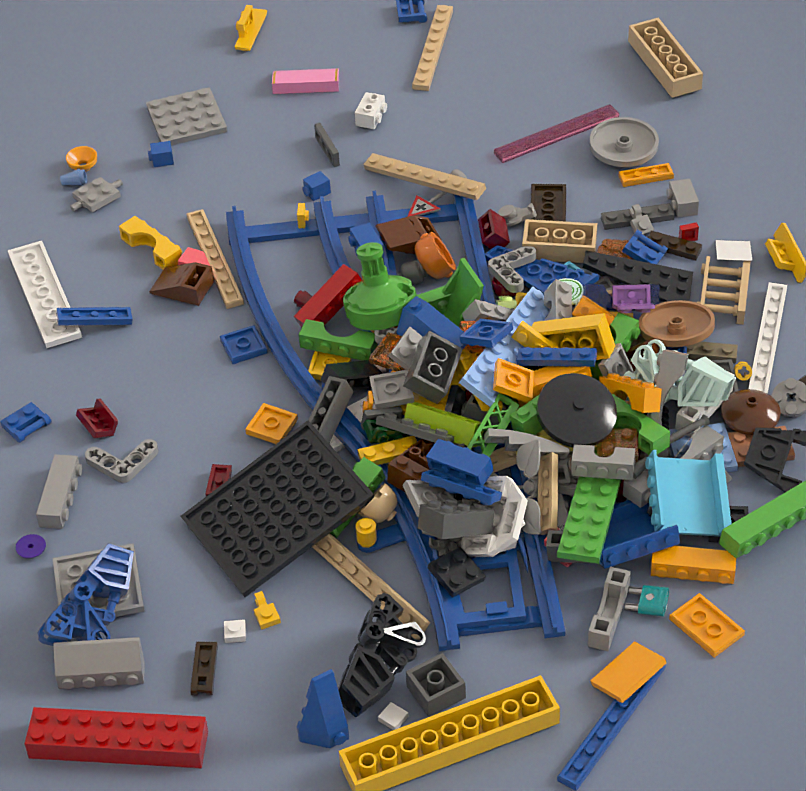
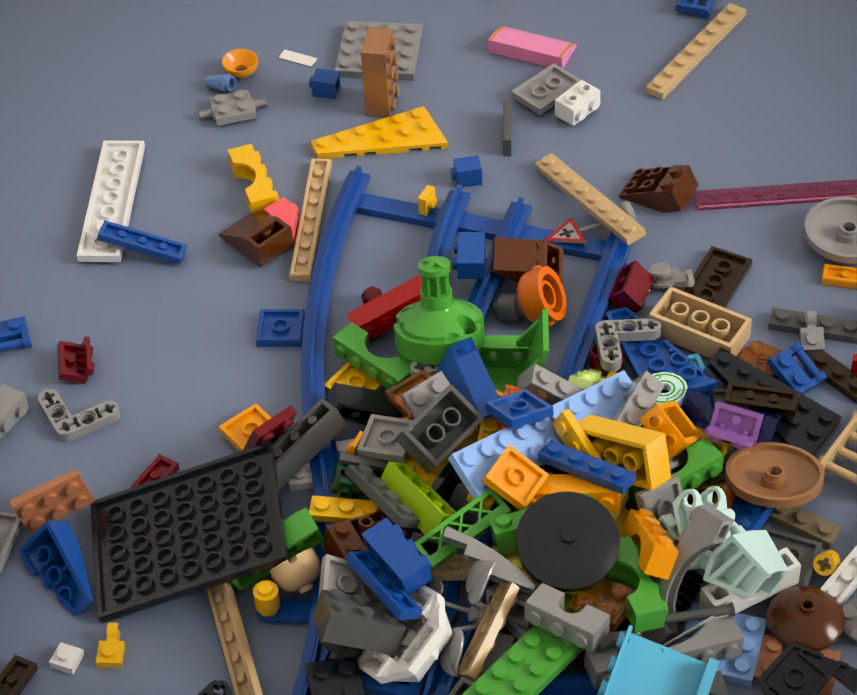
camera: 25 degrees right, 0 degrees up
none -> nougat plate [9,468,95,533]
none -> blue wedge [18,521,93,616]
none -> dark red plate [243,405,297,450]
none -> white sticker [278,50,318,67]
none -> yellow wing [310,106,448,159]
none -> medium nougat brick [361,27,400,118]
none -> light grey plate [511,63,581,116]
none -> reddish brown slope [618,165,699,213]
none -> dark brown plate [724,381,800,416]

